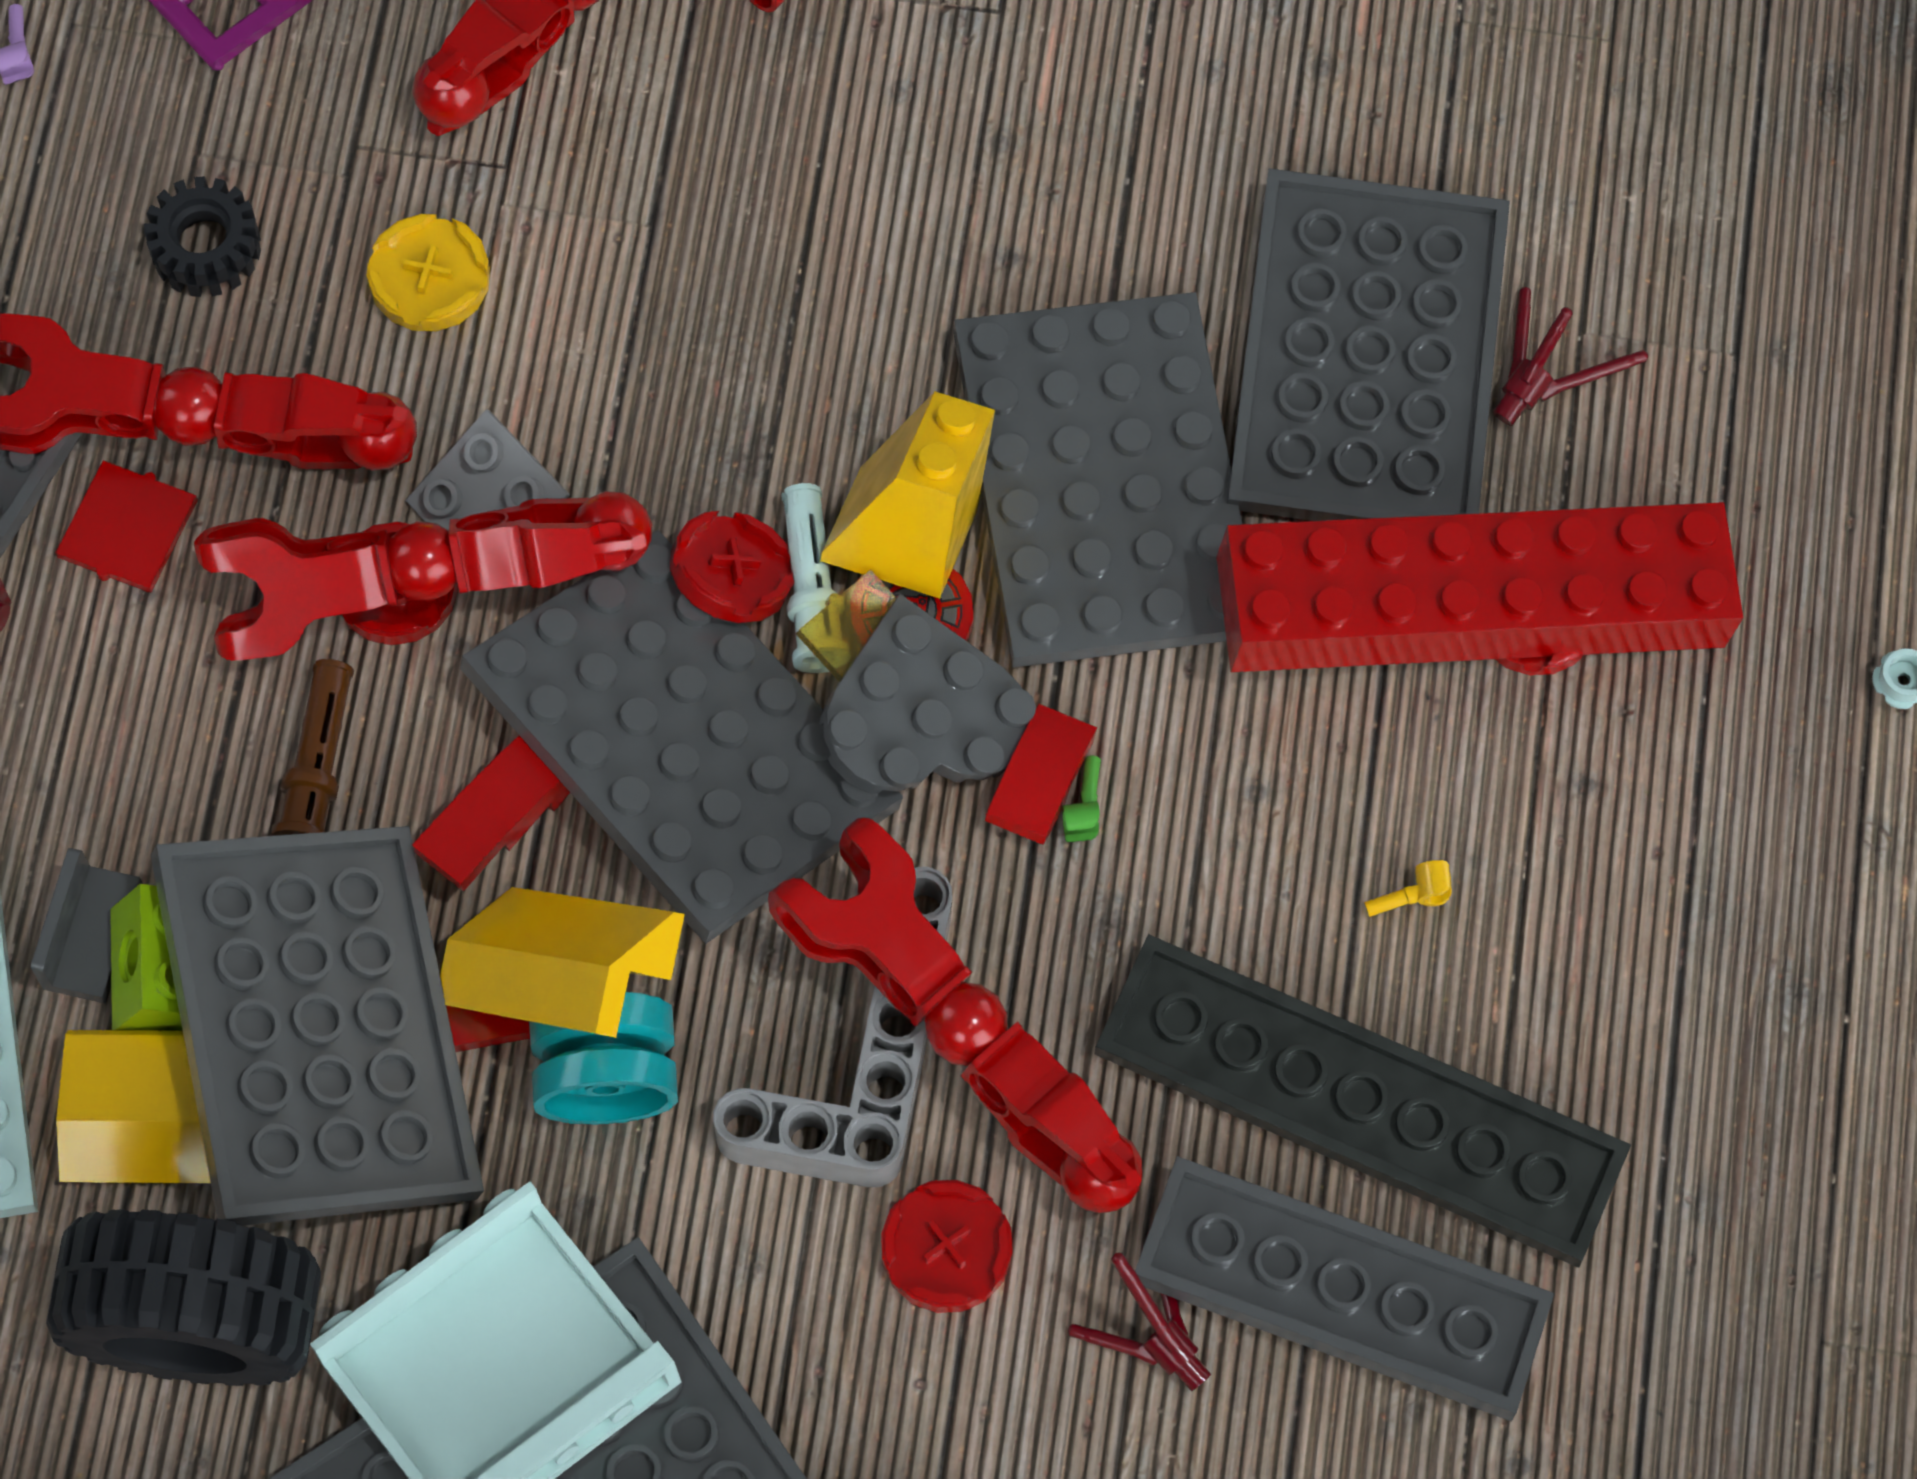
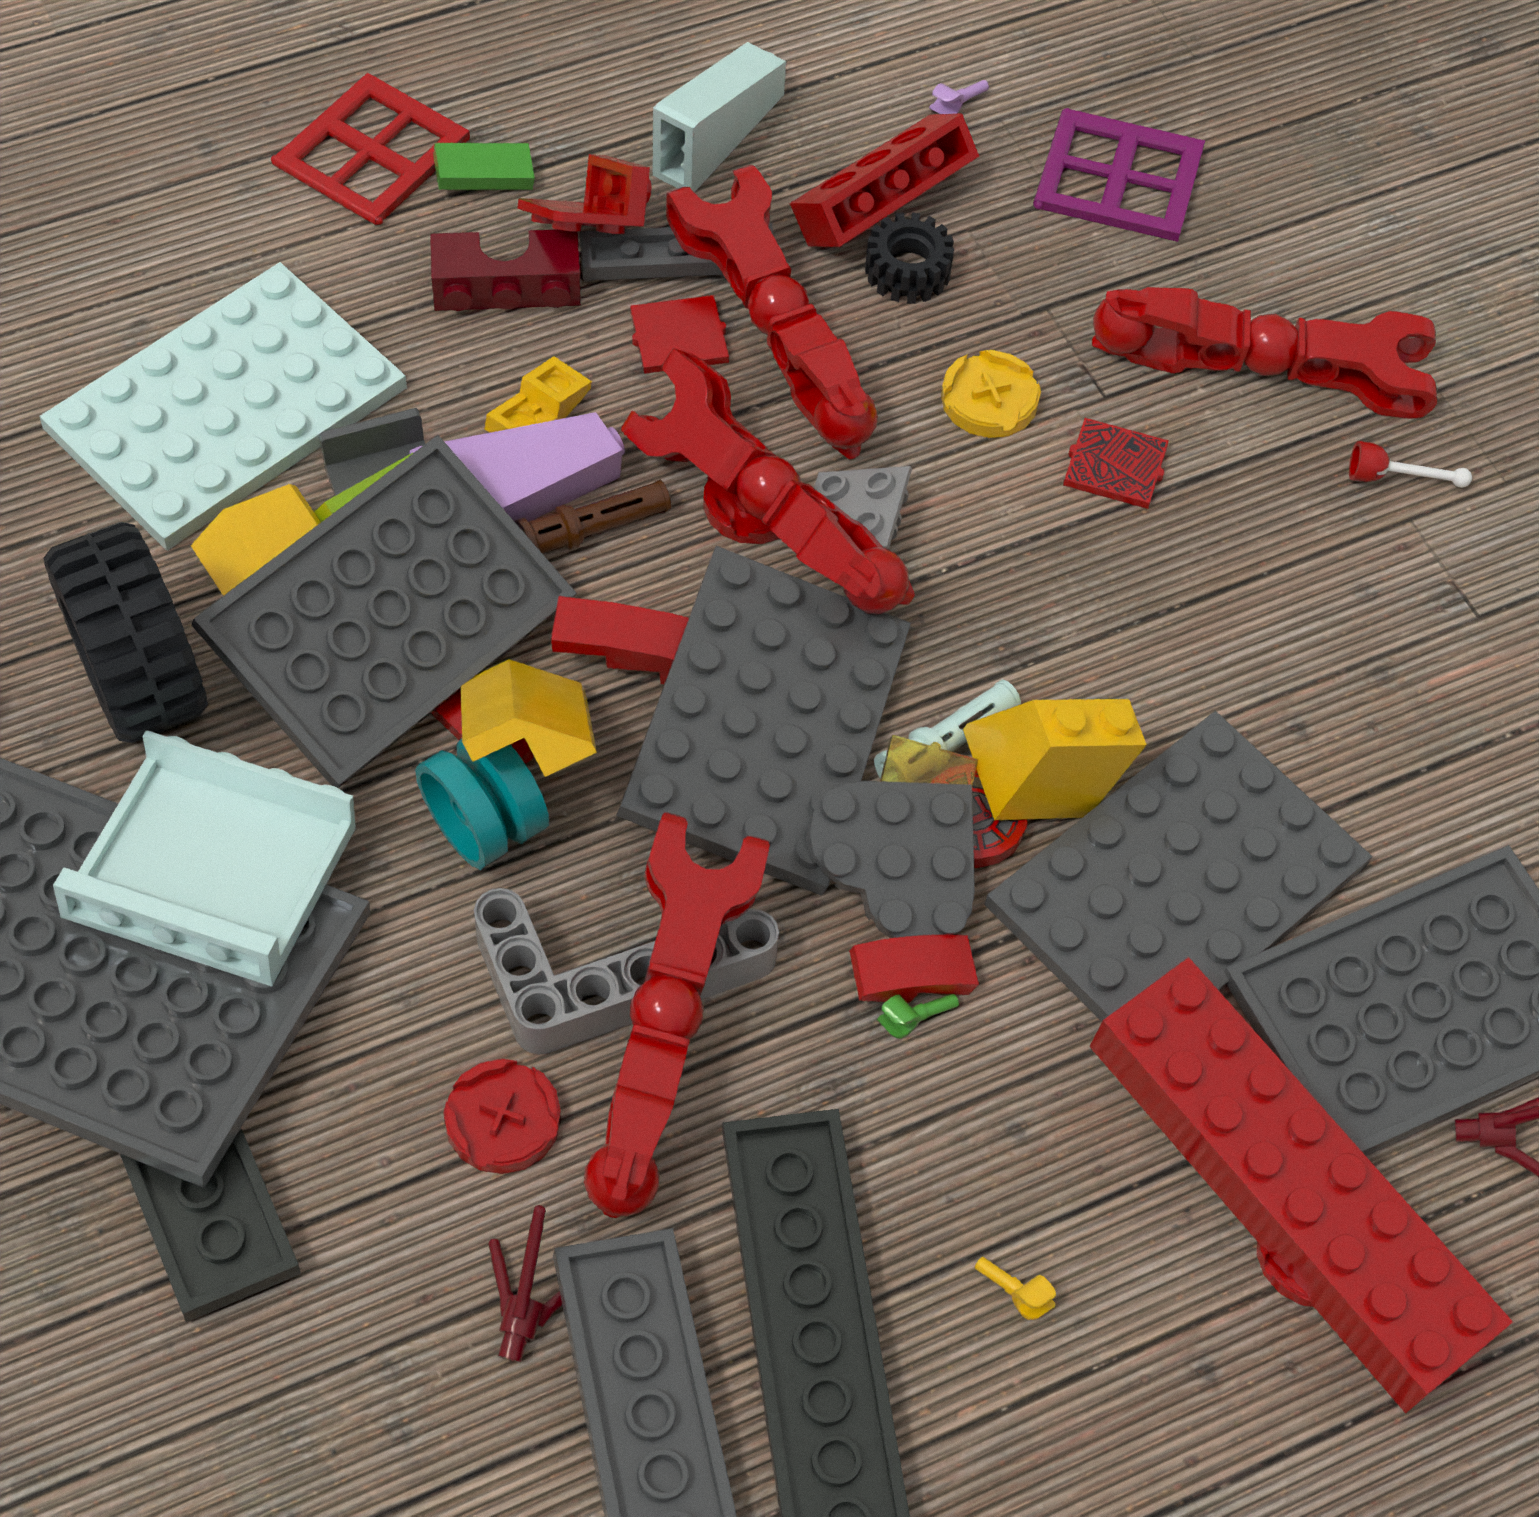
camera: 55 degrees right, 10 degrees down
red tile [670,511,794,623] -> none
none -> lavender slope [409,412,625,522]
none -> yellow slope [484,356,592,433]
none -> red brick [789,113,979,247]
none -> red piece [1063,418,1169,509]

